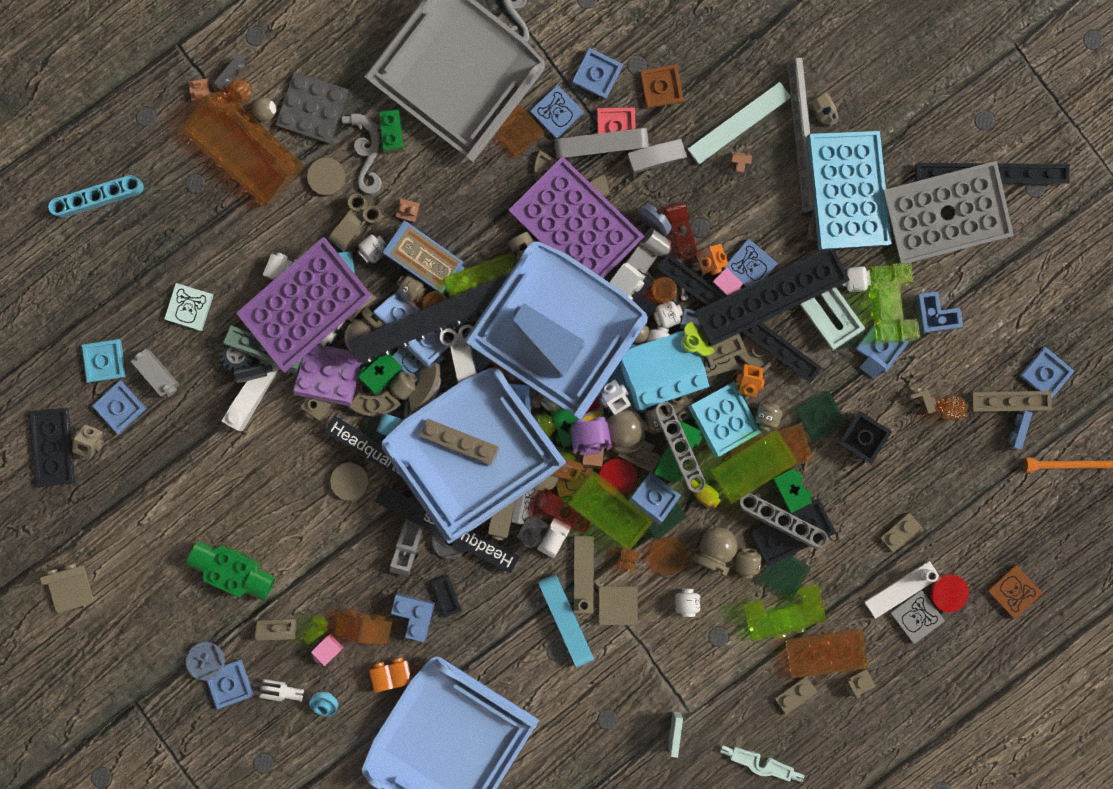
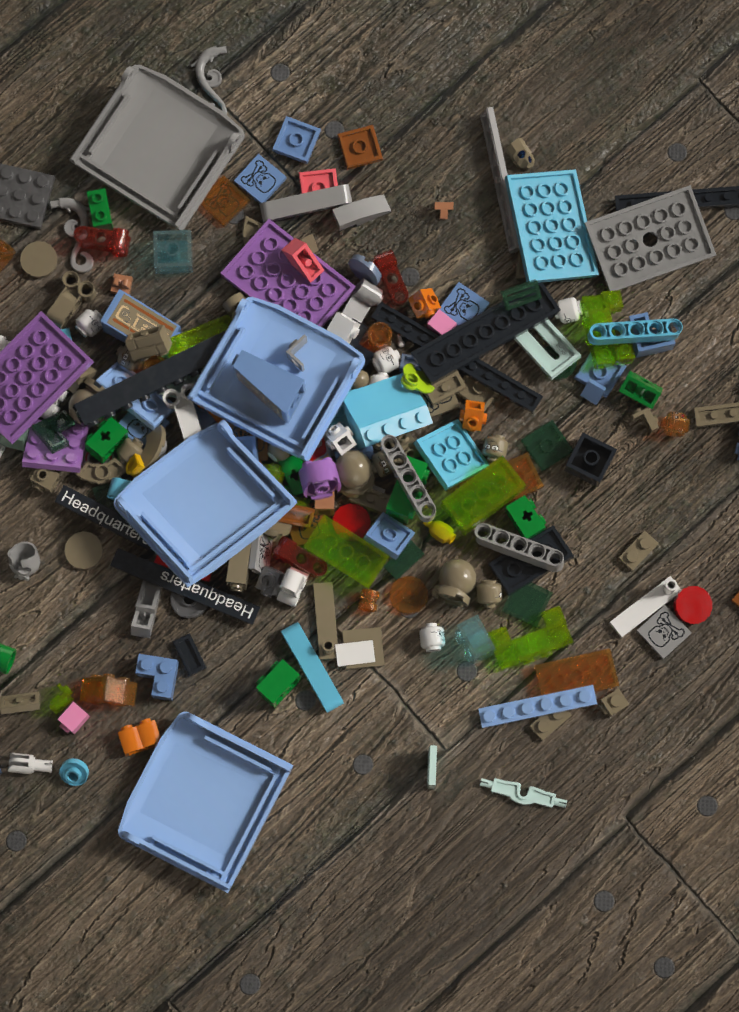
camera: 10 degrees left, 10 degrees down
dark tan plate [419,418,499,466] -> none
light aqua tile [688,82,791,165] -> none
none -> light grey helmet [7,542,40,581]
none -> tile [32,410,75,454]
none -> clear red piece [74,226,131,257]
none -> dark tan brick [125,325,172,361]
none -> yellow tile [126,453,145,477]
none -> clear light blue brick [153,230,193,274]
none -> green brick [256,659,301,709]
none -> coral slope [282,238,324,283]
none -> light grey bracket [286,334,307,372]
none -> white sticker [335,640,375,666]
none -> clear light blue brick [454,614,496,665]
none -> light blue plate [478,685,597,728]
none -> clear green tile [500,279,542,310]
none -> medium azure beam [587,318,683,345]
none -> green brick [619,371,663,409]

